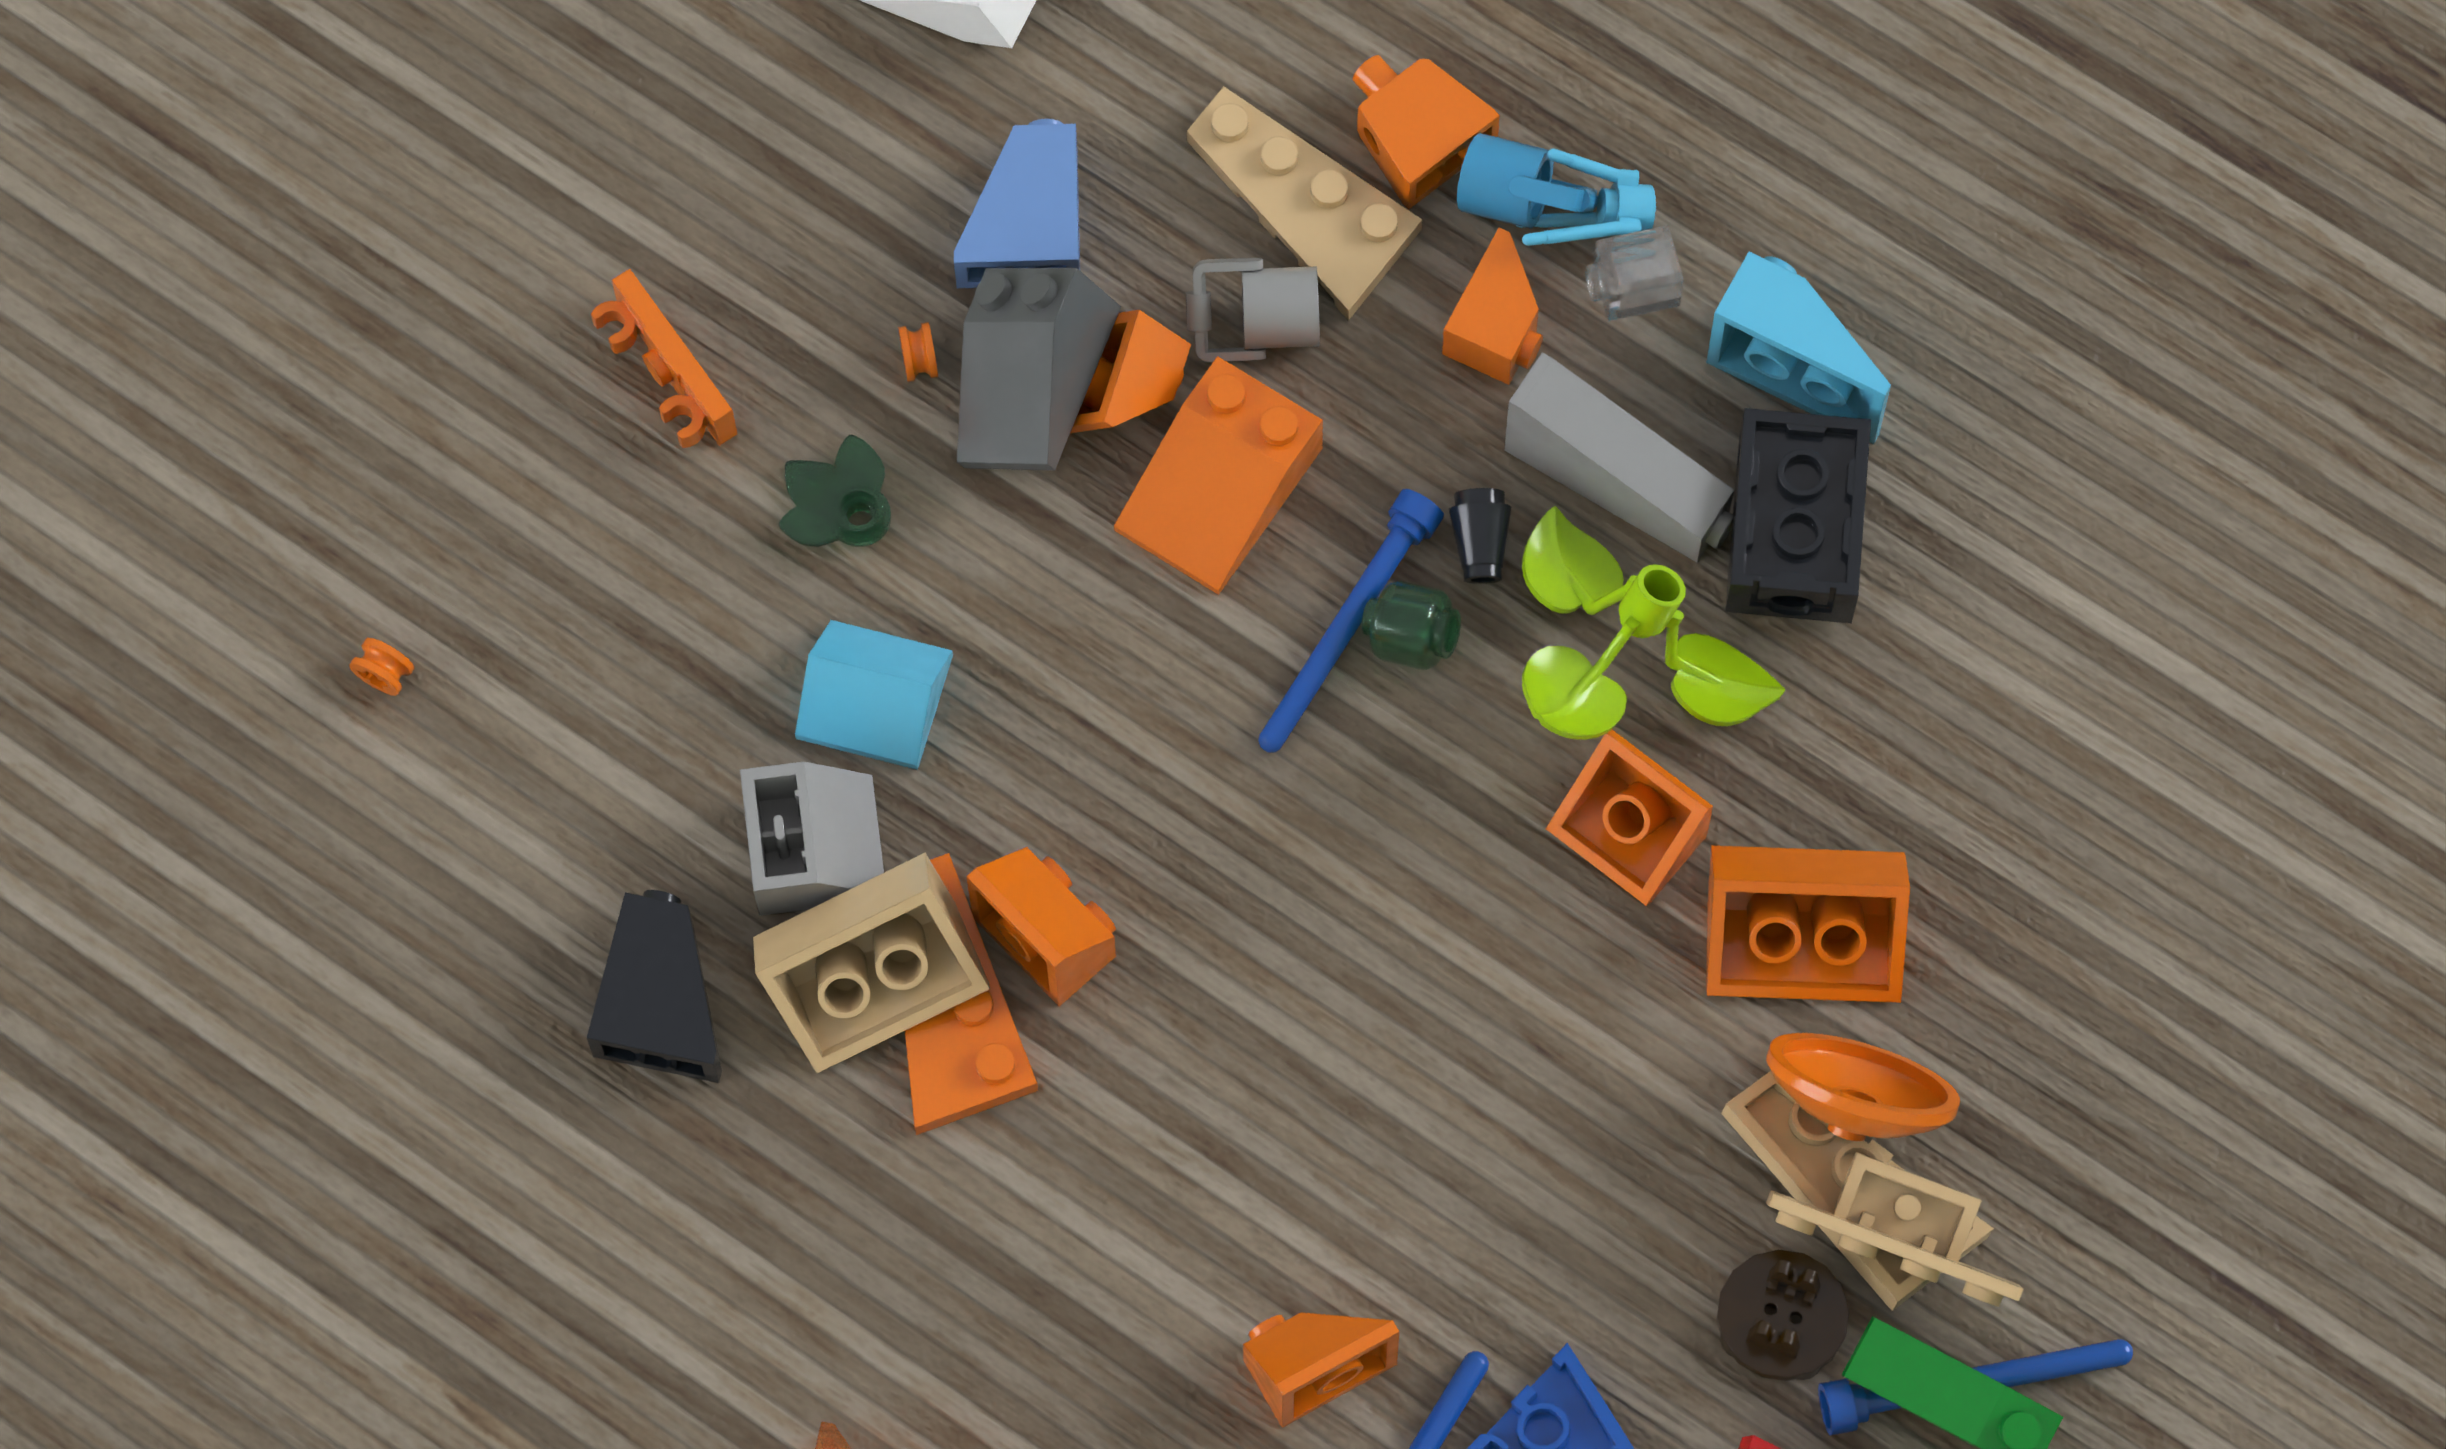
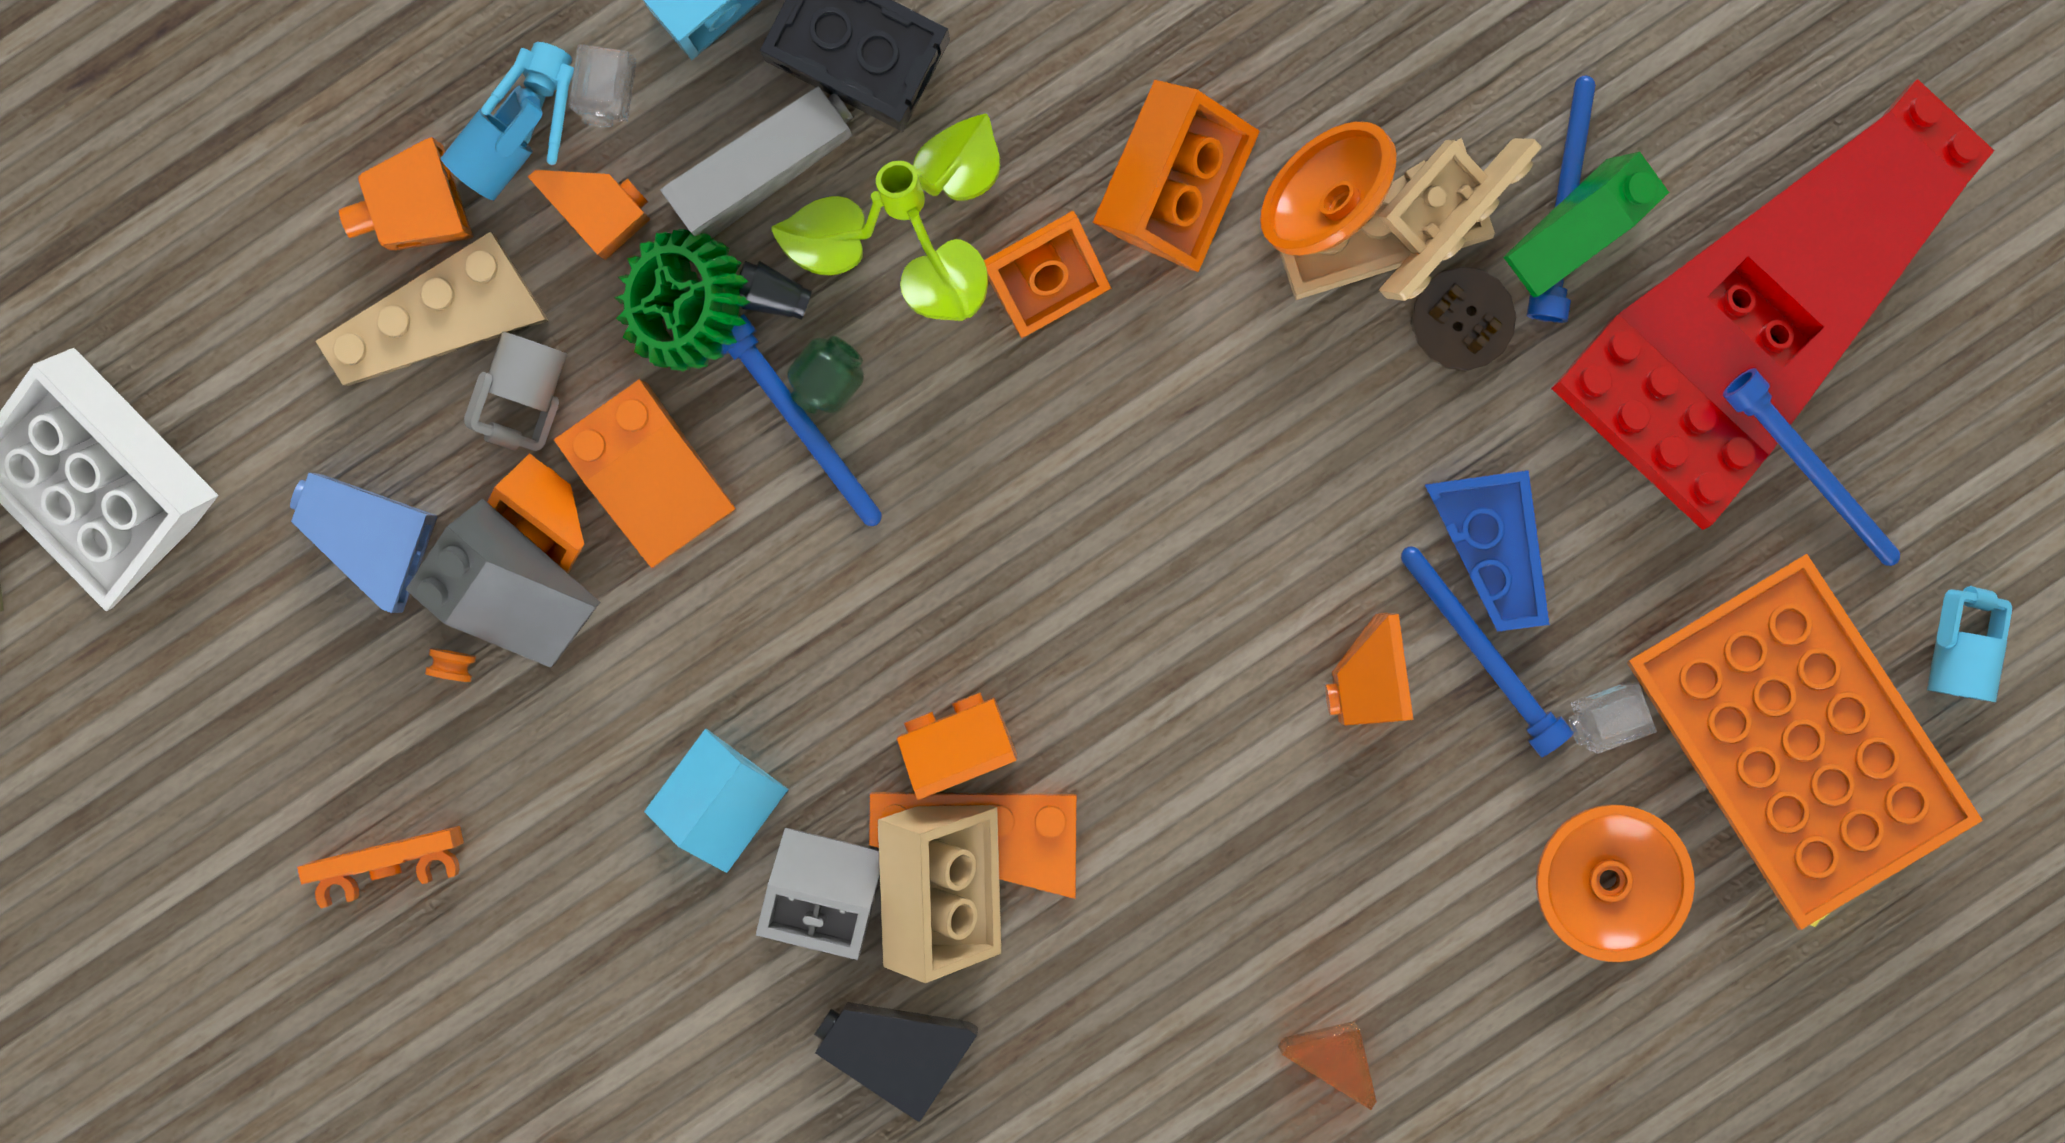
camera: 75 degrees left, 20 degrees up
clear green plate [779,434,891,547] -> none
none -> green gear [614,229,751,371]

